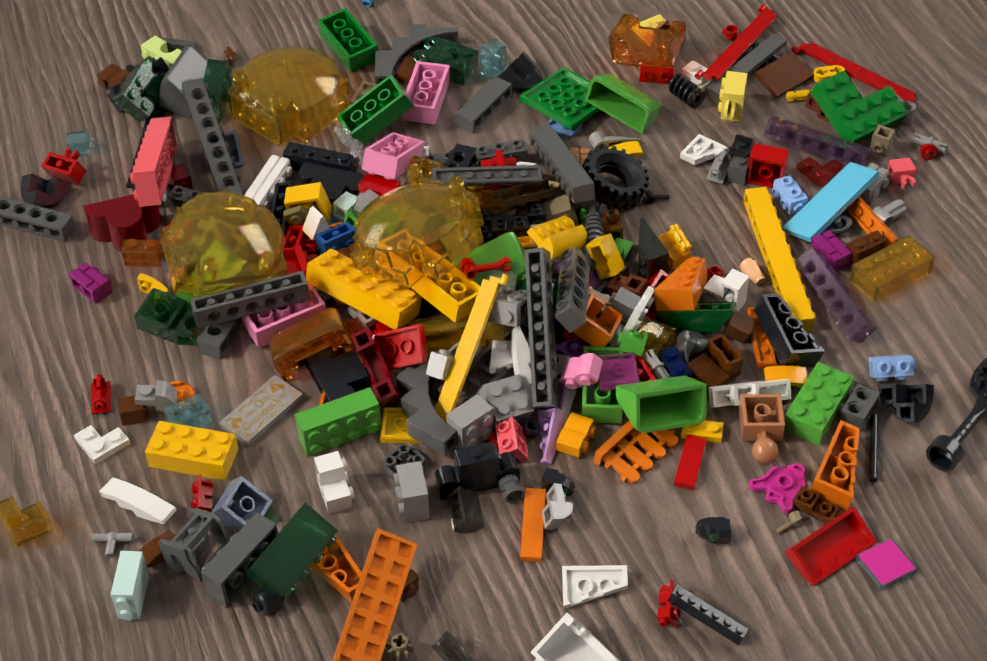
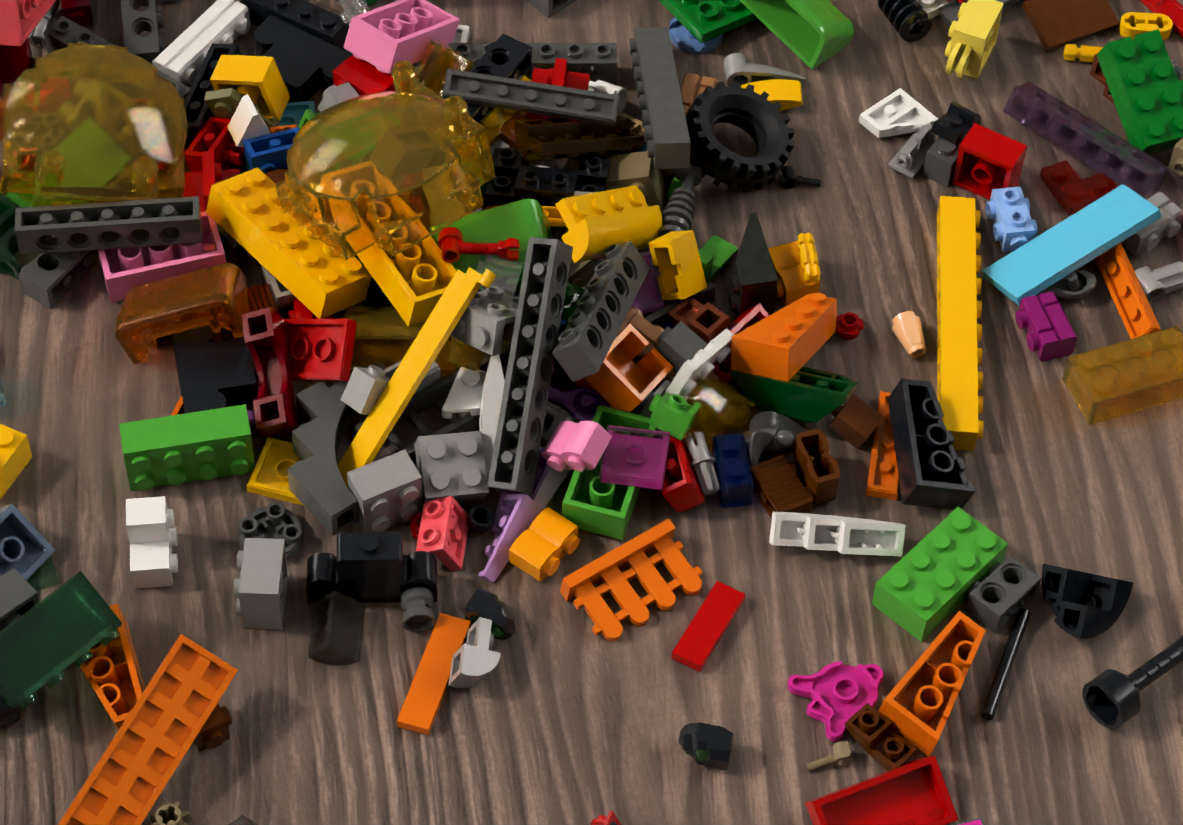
camera: 10 degrees right, 5 degrees up
light grey tile [219,375,304,446] -> none
light aqua brick [333,191,357,221] -> none
white wing [562,565,628,609] -> none
reddish brown brick [600,209,623,241] -> none
bright green windscreen [616,376,707,433] -> none
yellow plate [681,420,724,443] -> none
white brick [702,269,749,311] -> none
nougat brick [738,394,785,464] -> none
light orange slope [764,366,808,387] -> none
clear purple brick [796,246,877,344] -> none
reddish brown brick [846,230,887,269] -> none
light blue brick [868,354,916,381] -> none

